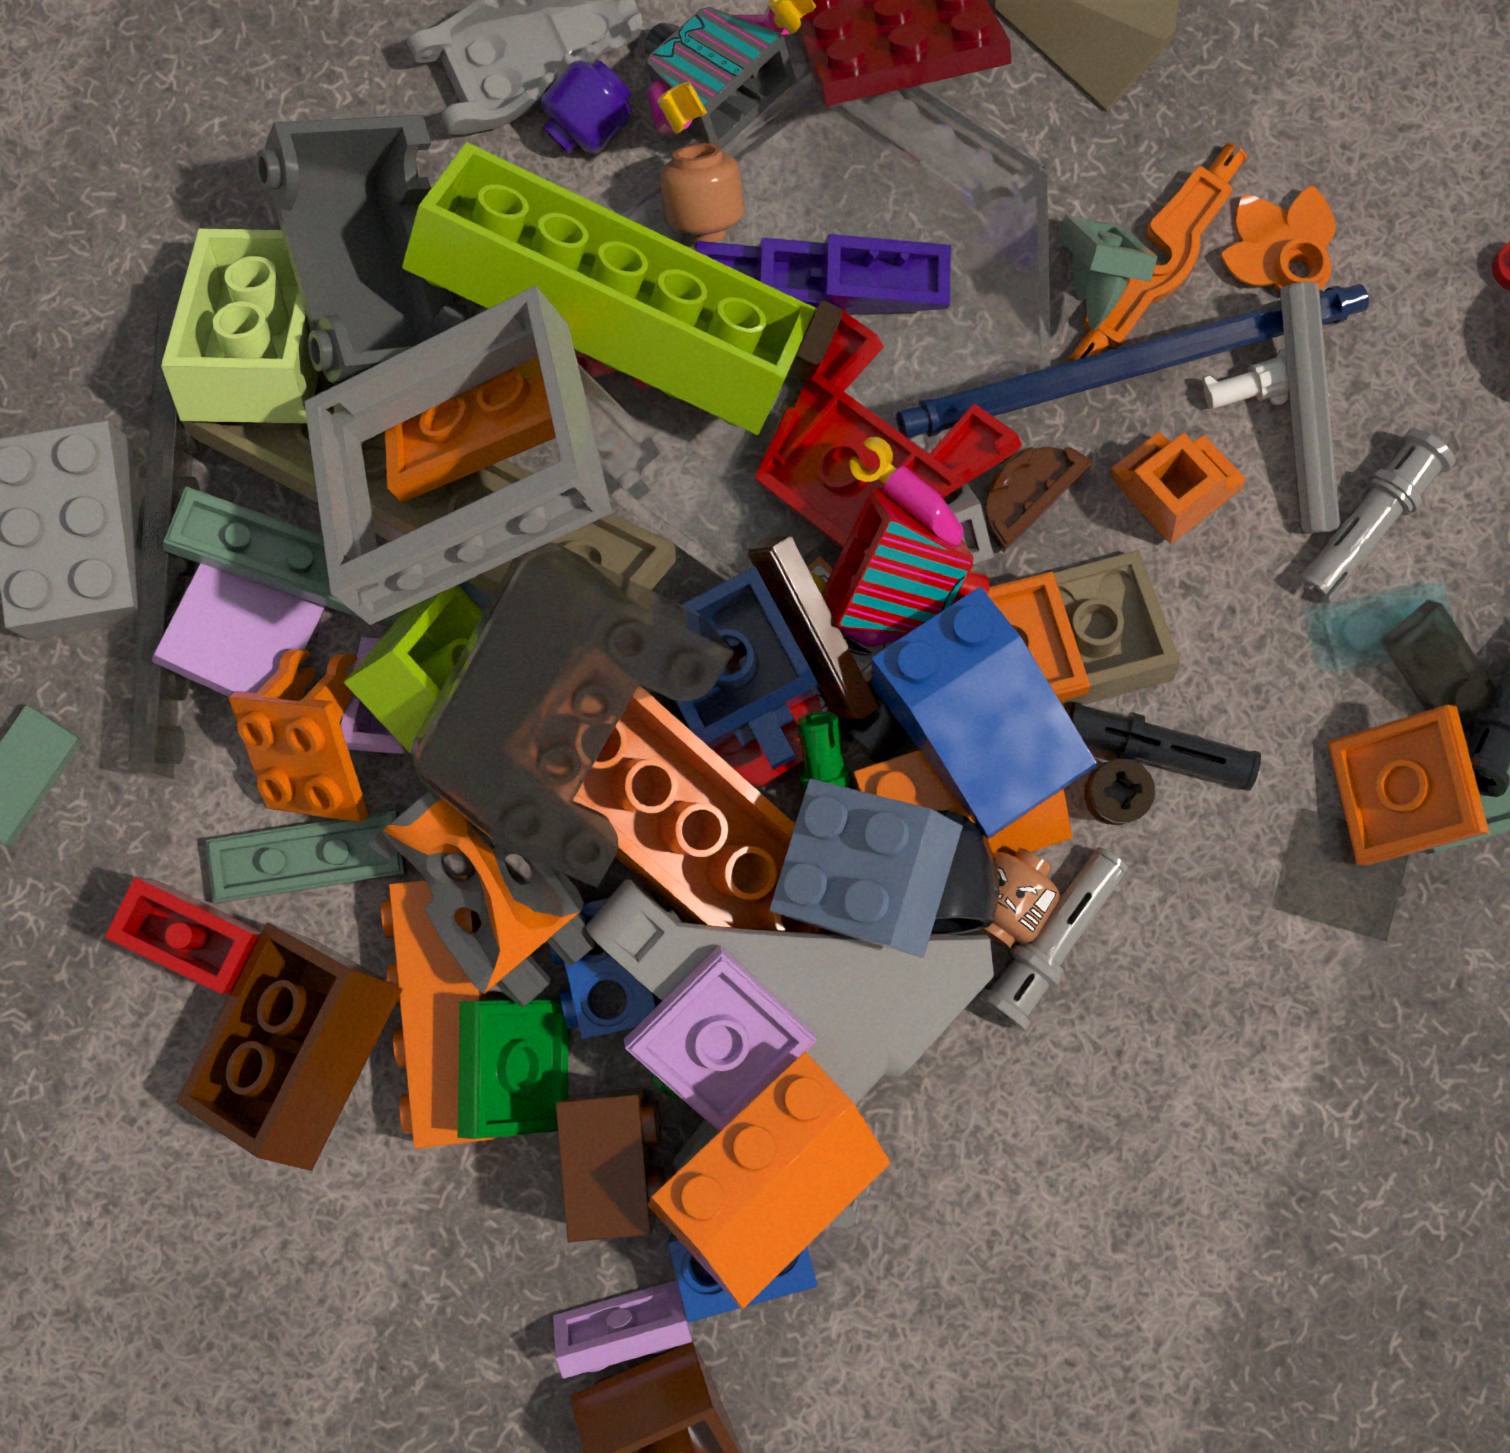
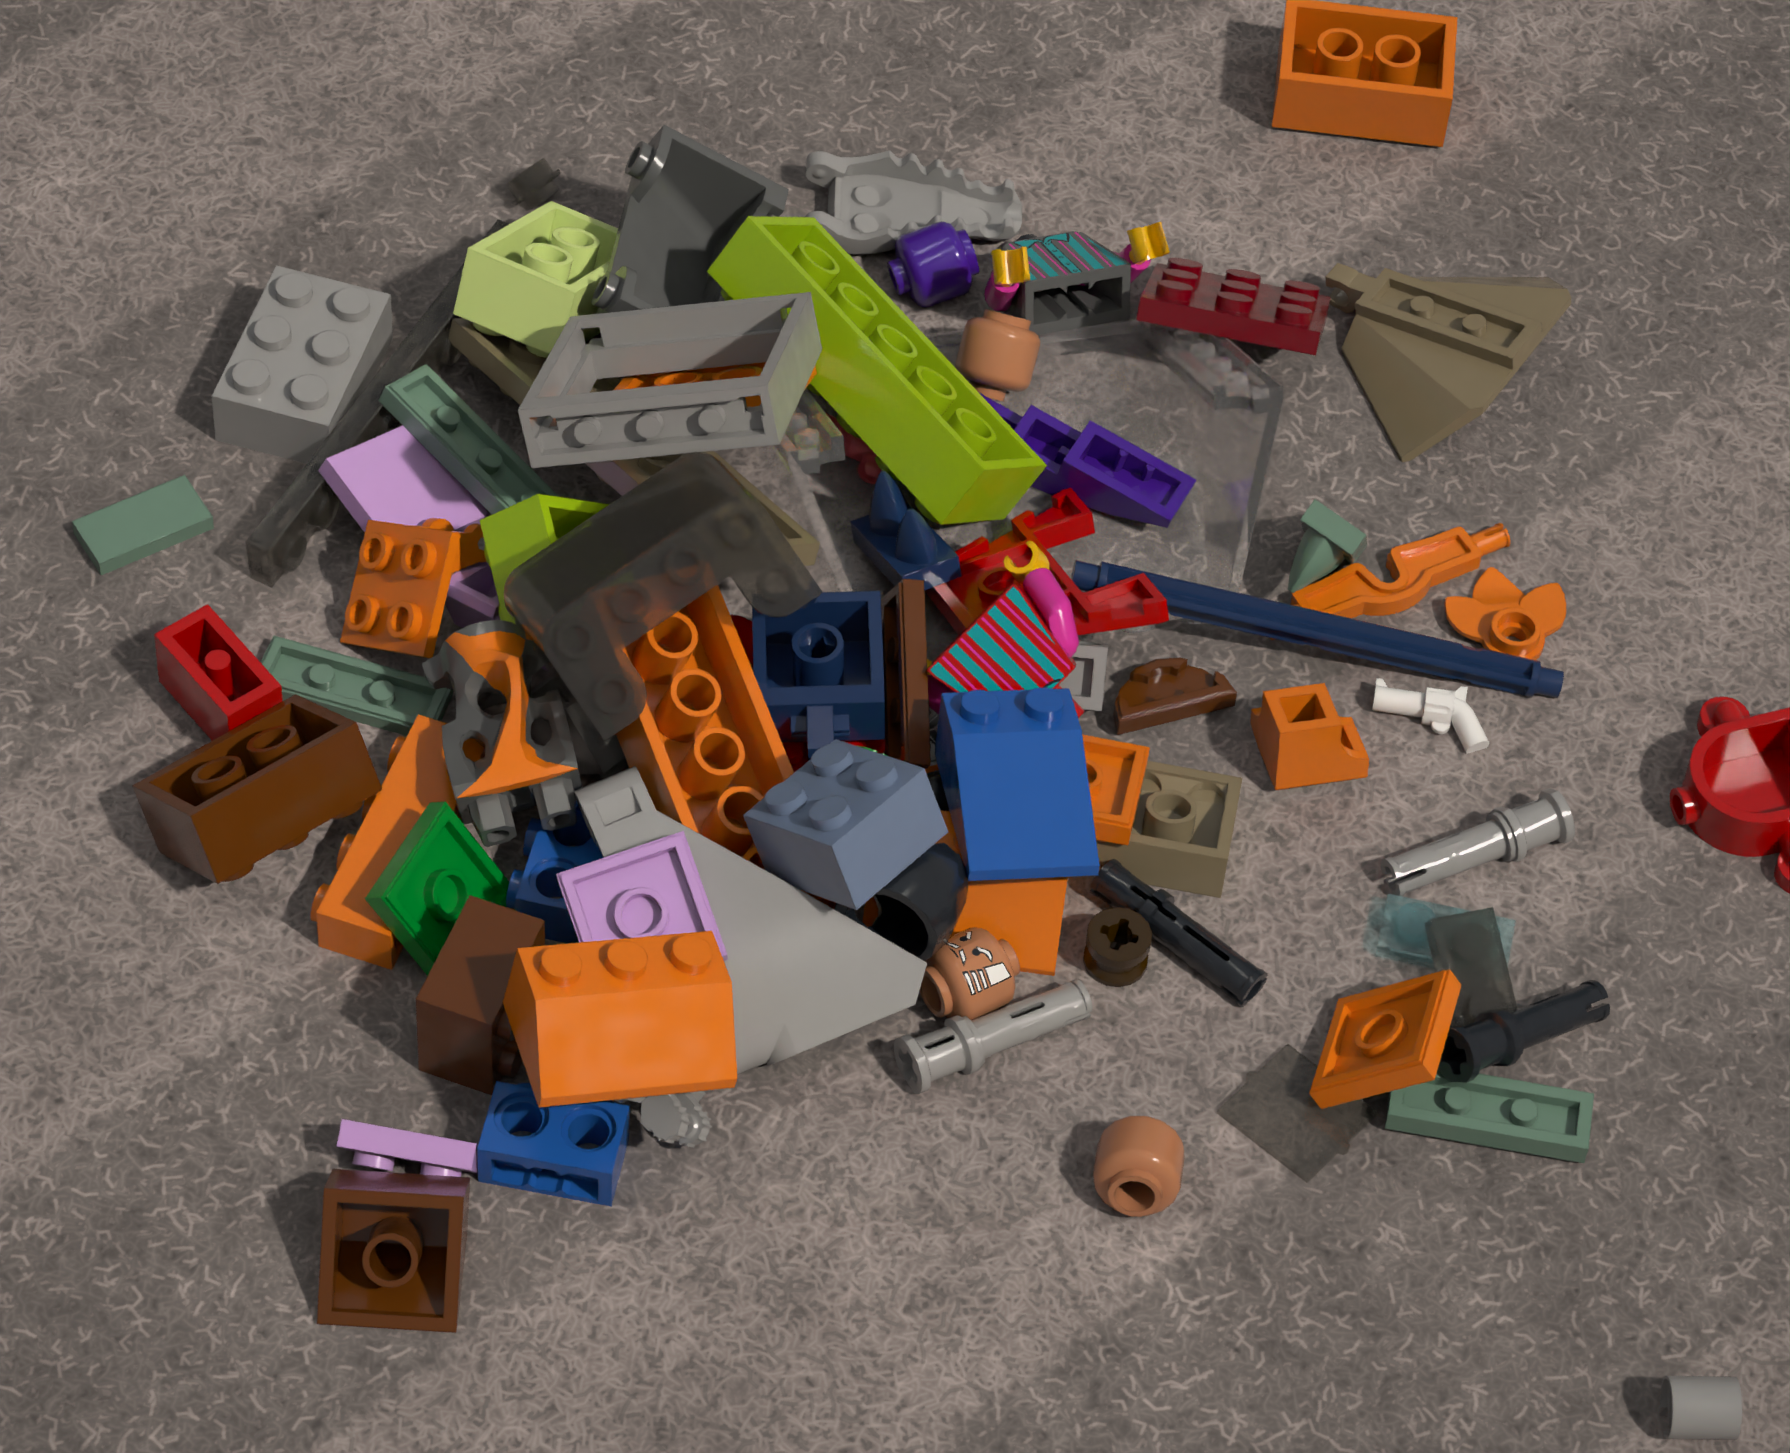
camera: 20 degrees right, 30 degrees down
dark brown tile [787,300,843,384] -> none
light grey axle [1280,281,1340,533] -> none
none -> clear smoke plate [506,157,561,210]
none -> dark blue tile [850,471,962,590]
none -> nougat head [1093,1116,1185,1217]

